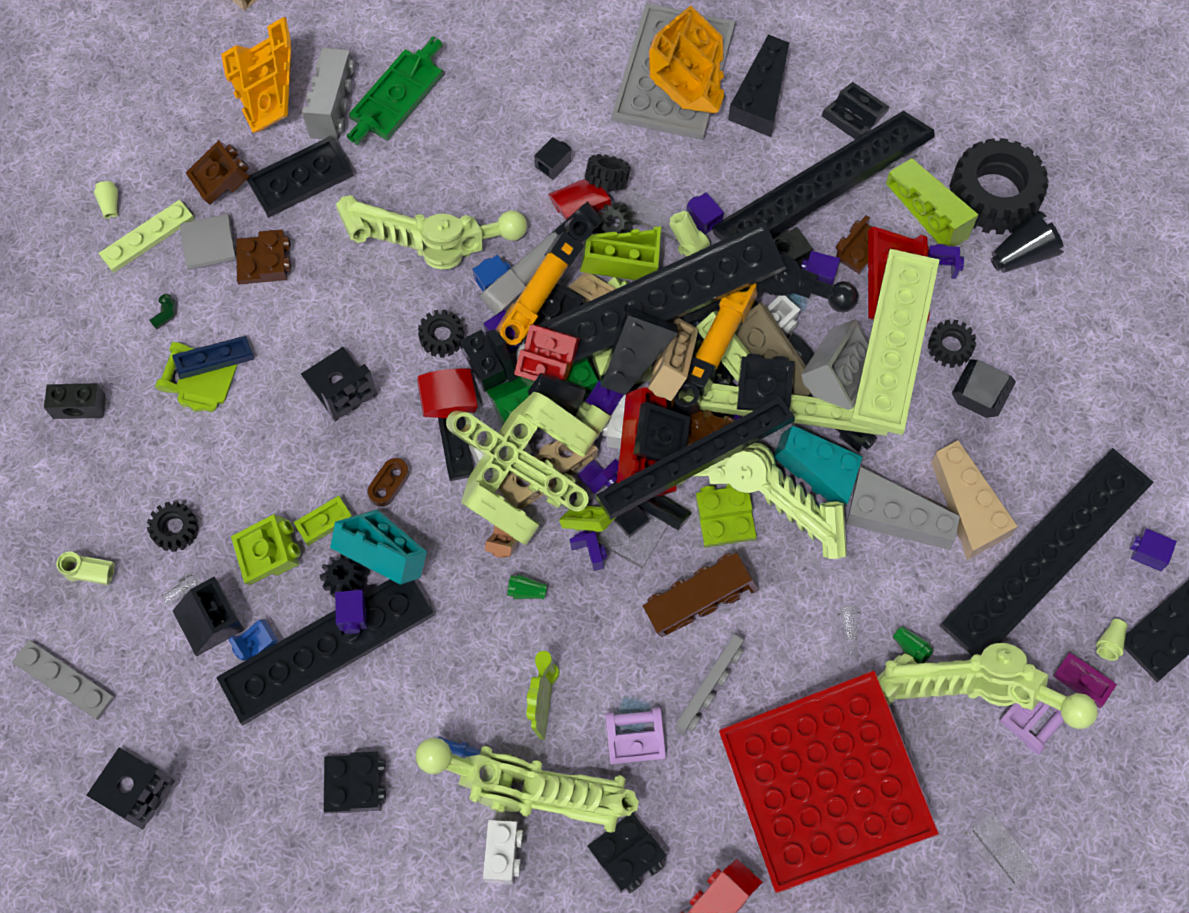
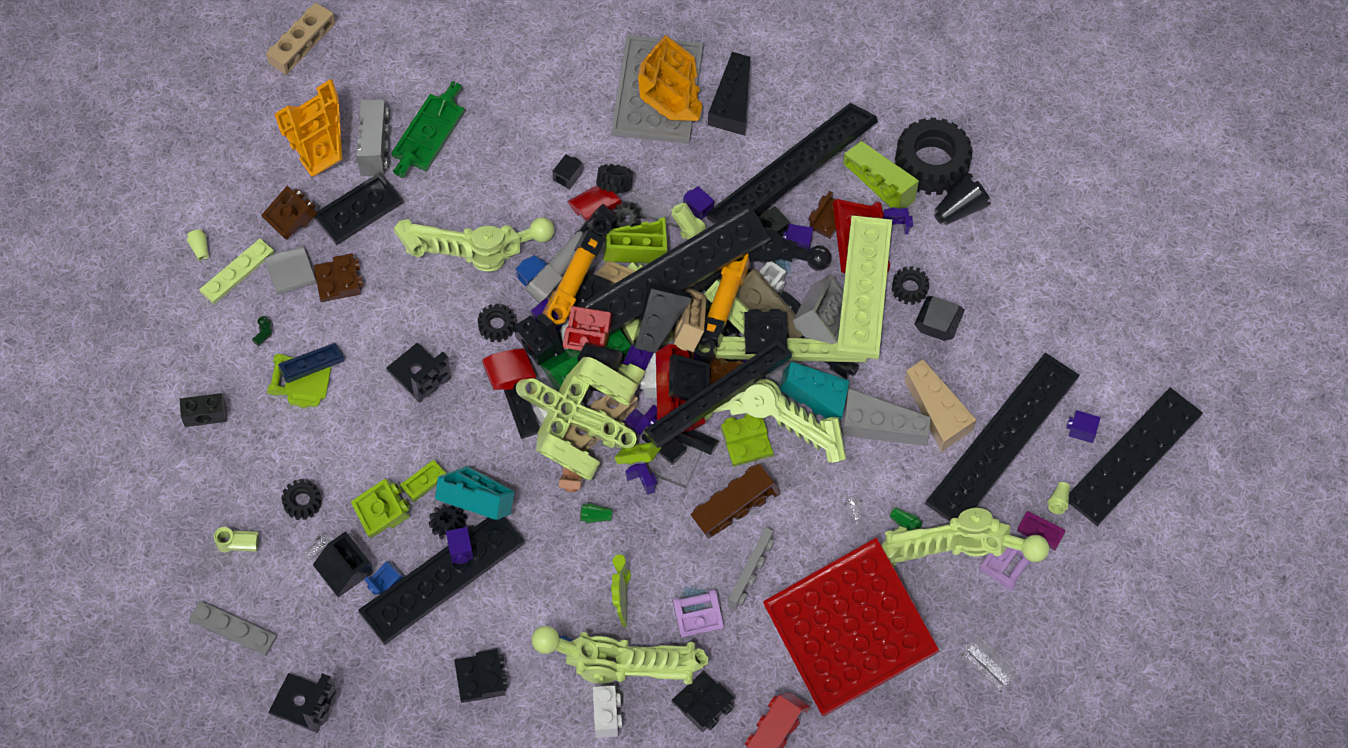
camera: 10 degrees left, 5 degrees down
reddish brown plate [367,458,409,507] -> none
black slope [821,82,890,139] -> none

